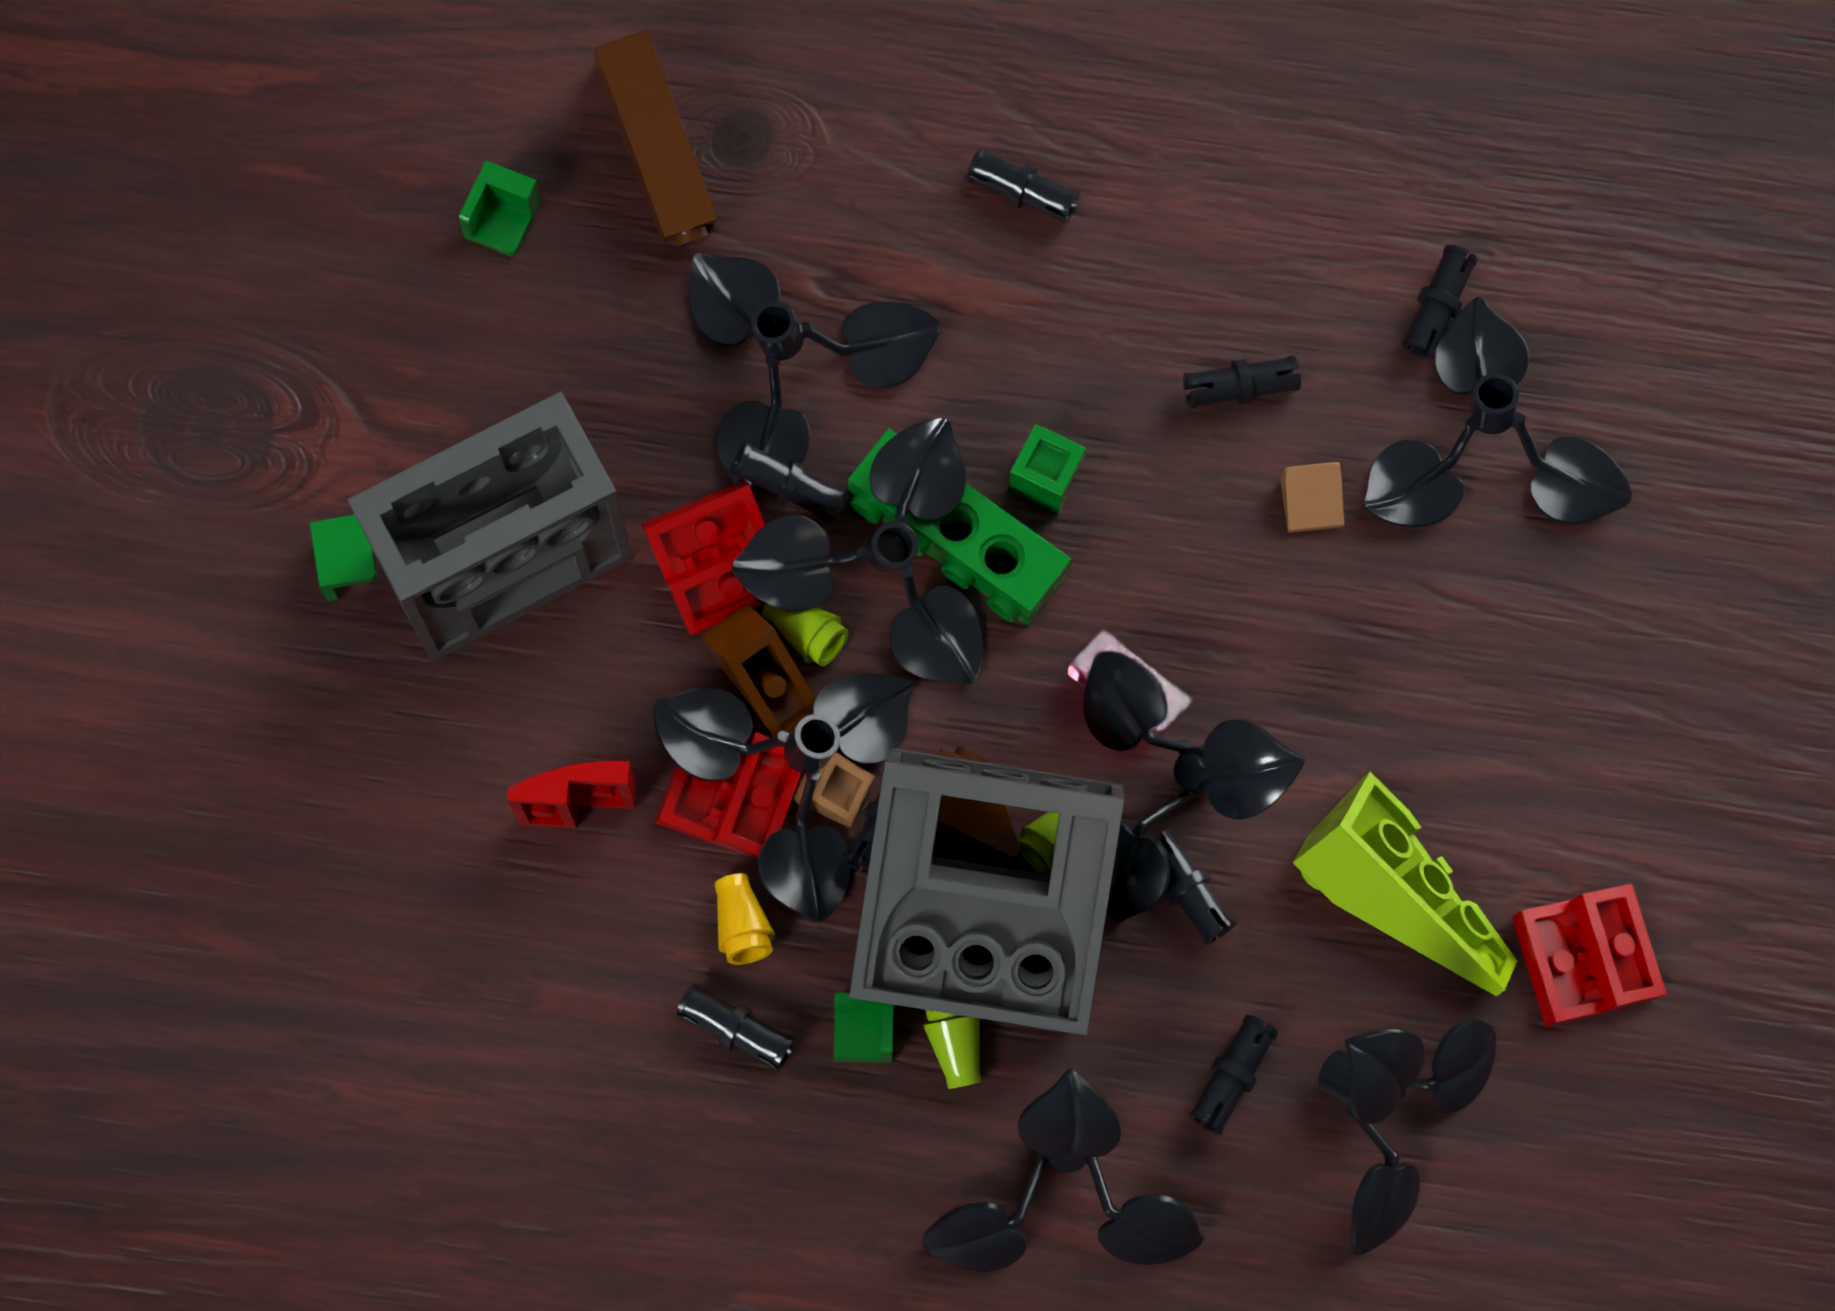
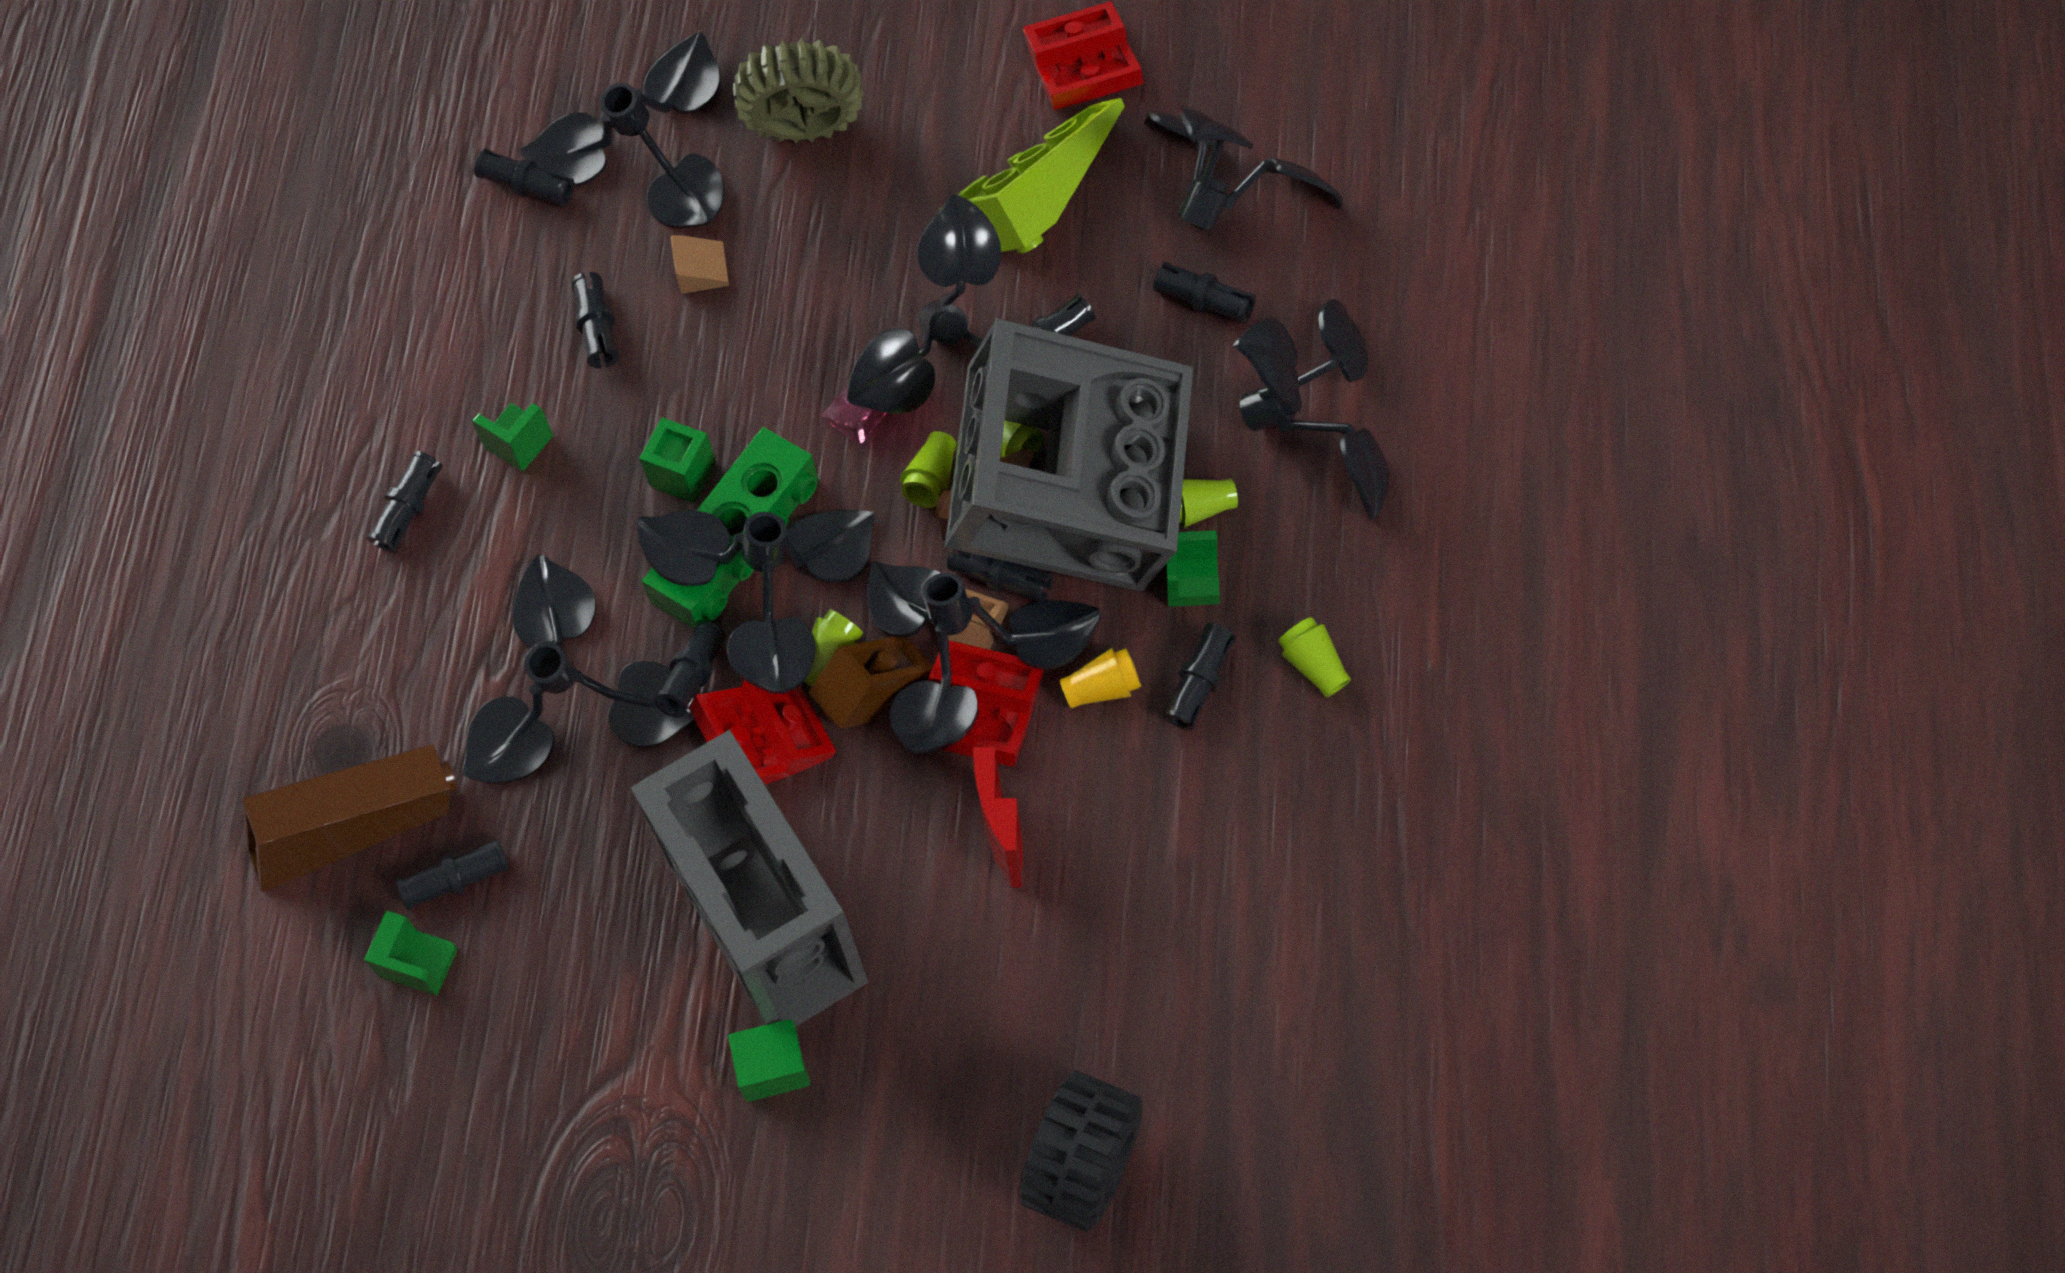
camera: 85 degrees left, 10 degrees down
none -> black pin [395,839,510,910]
none -> green panel [471,403,554,472]
none -> olive gear [733,38,863,144]
none -> lime cone [900,431,957,508]
none -> black tyre [1020,1070,1143,1233]
none -> lime cone [1278,617,1351,698]

